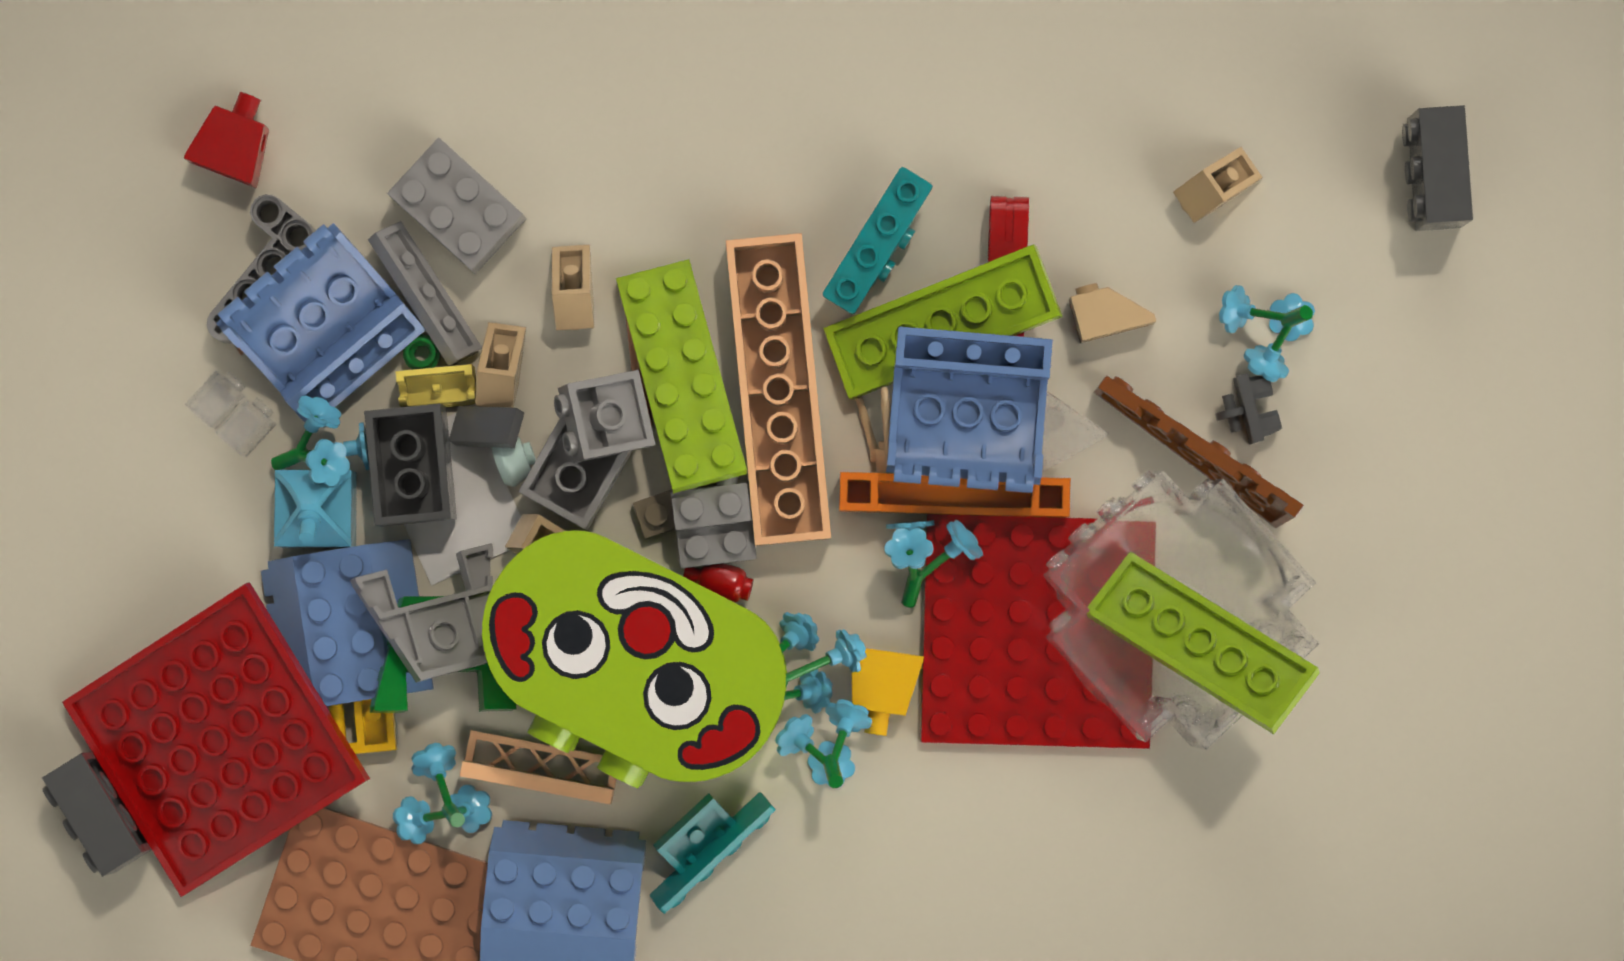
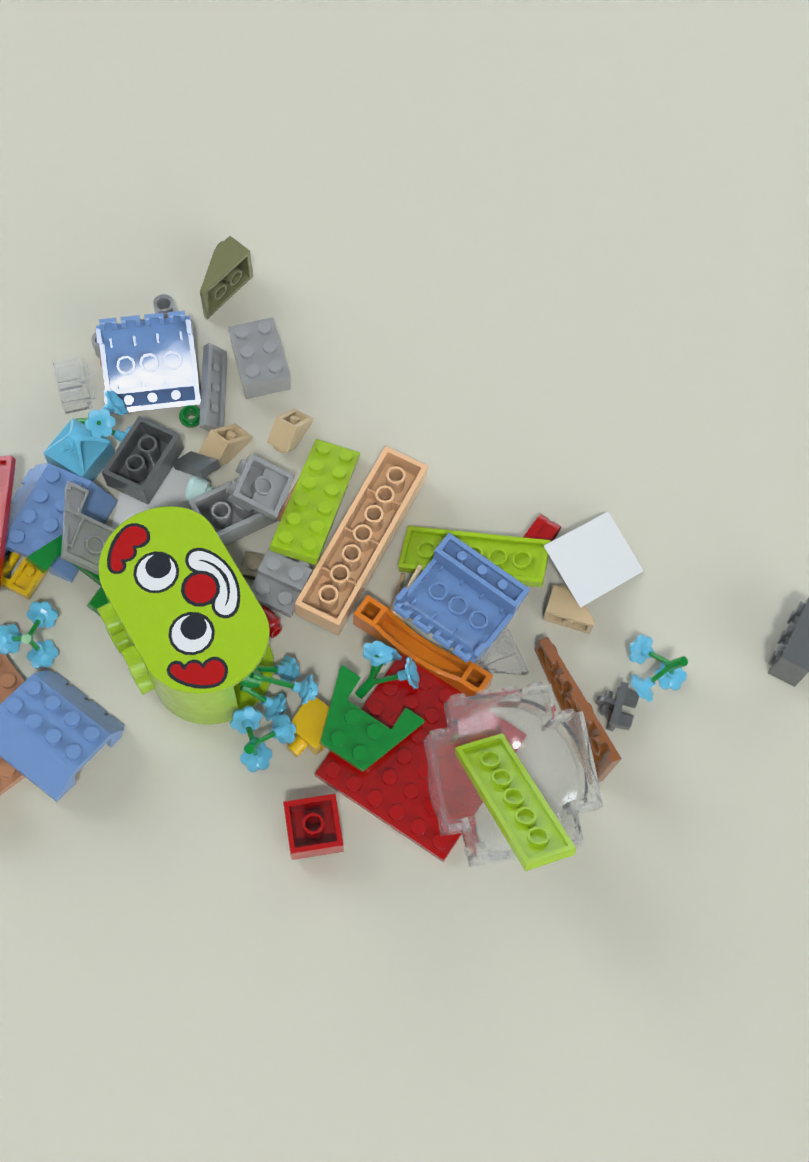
camera: 25 degrees right, 20 degrees down
red torso [184,92,269,188] -> none
light yellow hinge [395,364,476,408] -> none
light nougat fence [460,730,617,804] -> none
teal bracket [650,792,775,914] -> none
teal bracket [823,167,933,314] -> none
tan slope [1173,147,1263,223] -> none
none -> olive slope [200,236,253,319]
none -> red brick [283,793,344,860]
none -> green wing [319,665,425,772]
none -> white sticker [544,512,644,607]

